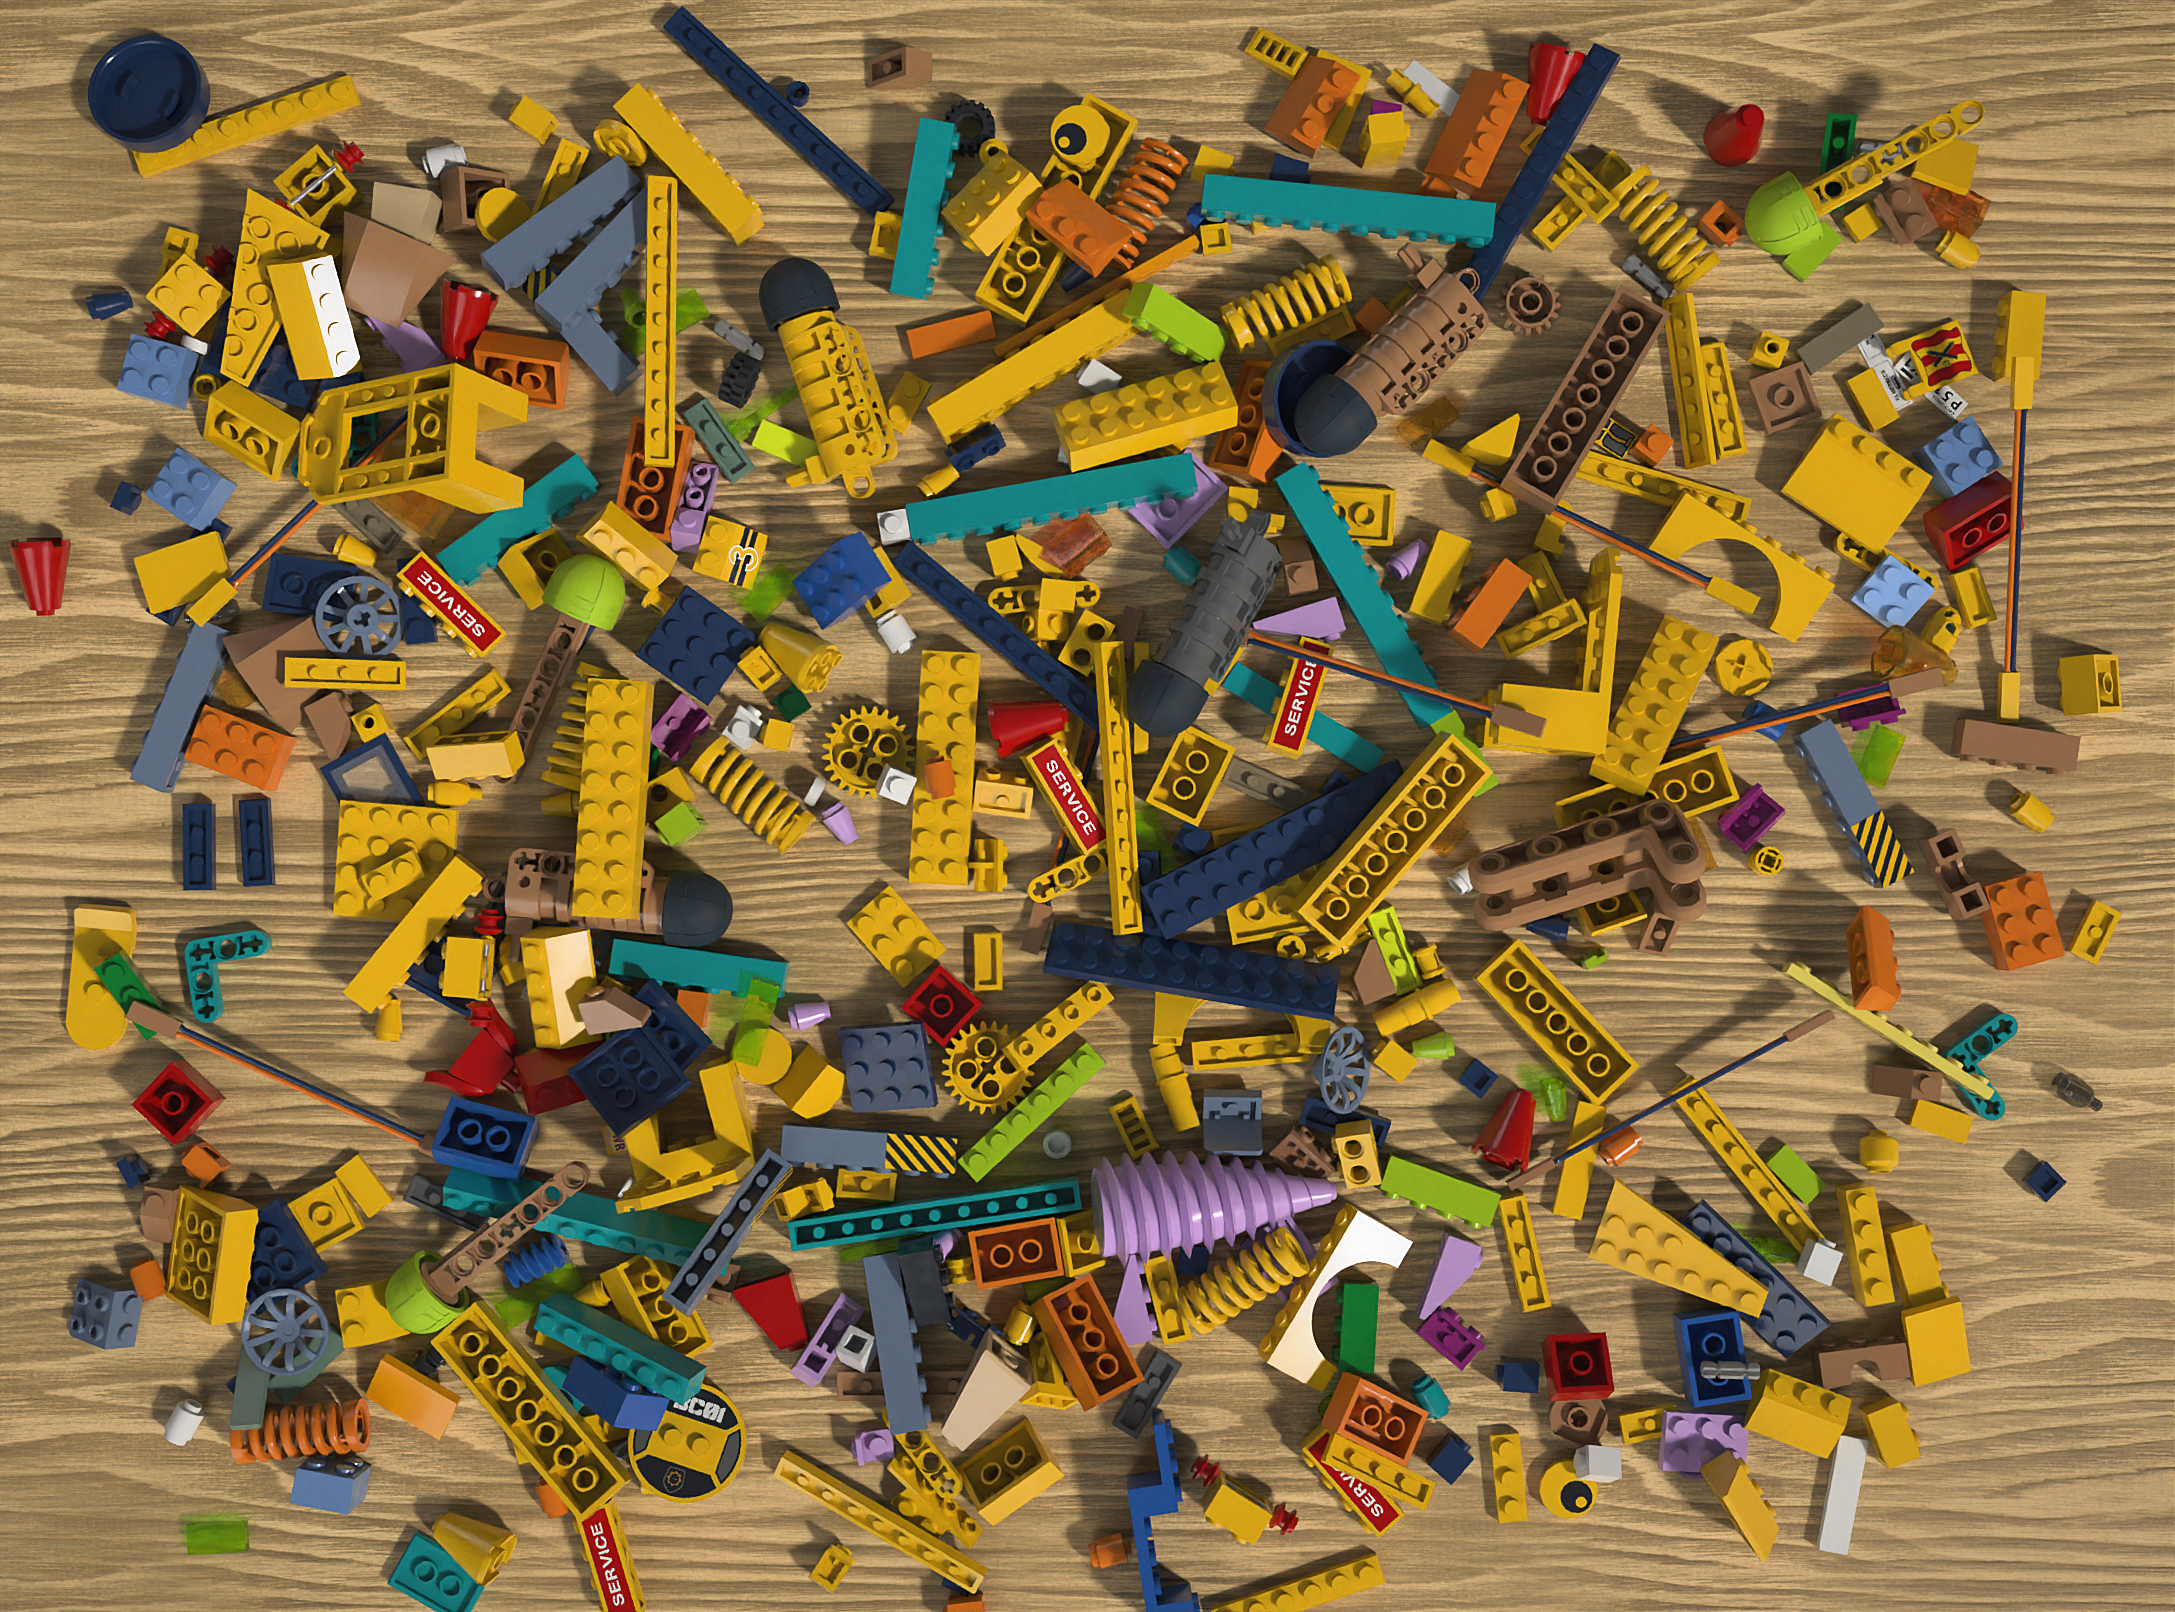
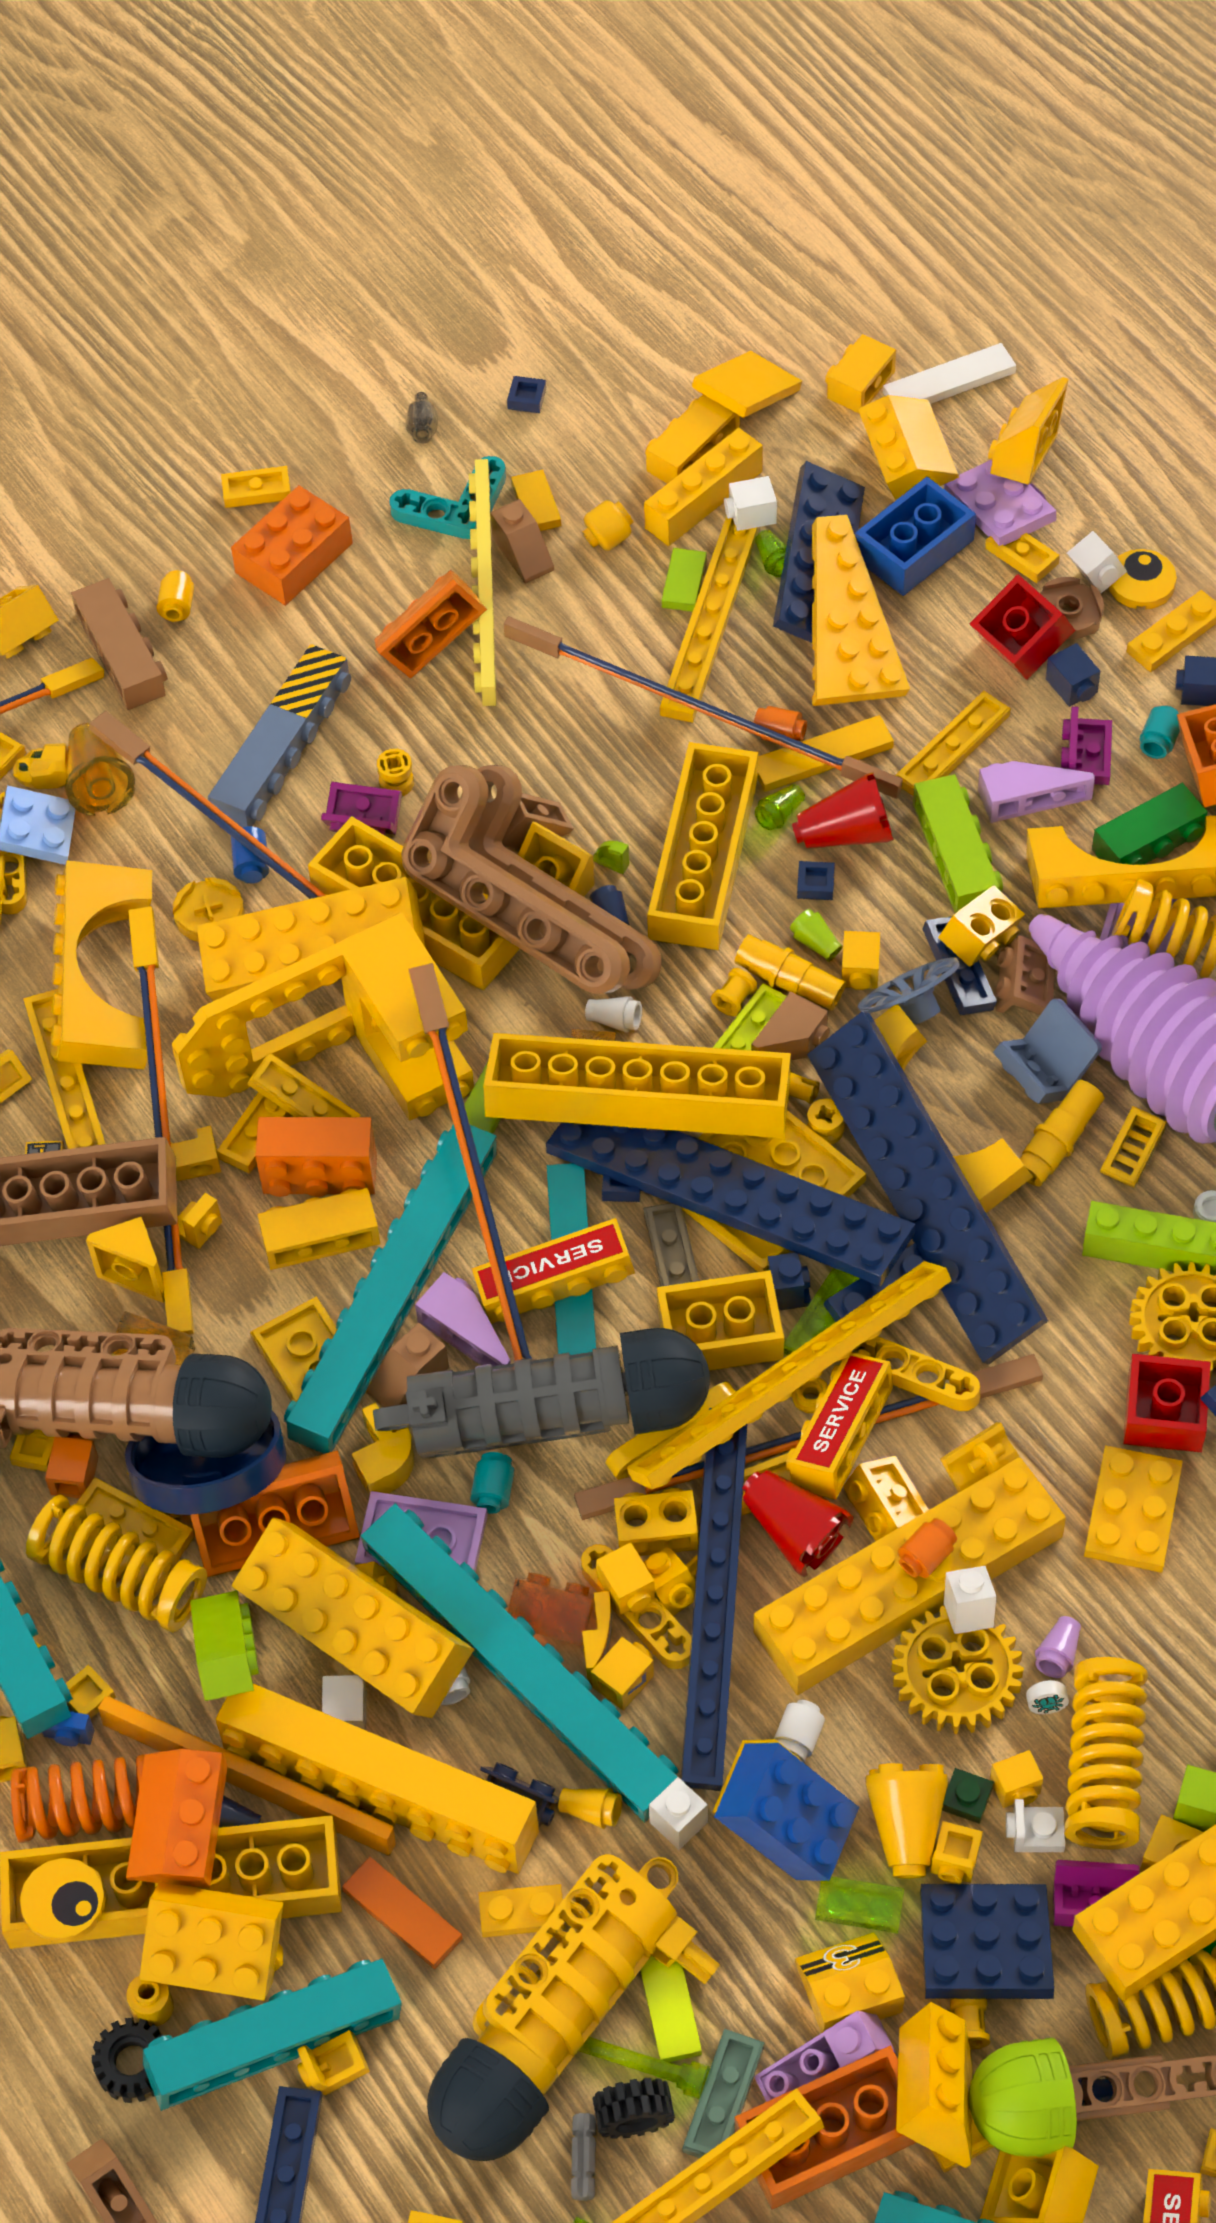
camera: 125 degrees left, 30 degrees down
yellow tile [973,932,1003,991] -> none
yellow brick [1001,980,1115,1072] -> none
yellow plate [1191,1033,1309,1071] -> none
lavender cone [1386,538,1429,580] -> none
orange brick [1628,424,1675,469] -> none
light grey axle [1700,1361,1760,1380] -> none
medium nougat arch [1811,1334,1910,1388] -> none
magenta bracket [1834,682,1906,732] -> none
clear neon green plate [1858,725,1906,790] -> none
medium nougat arch [1917,828,1991,920] -> none

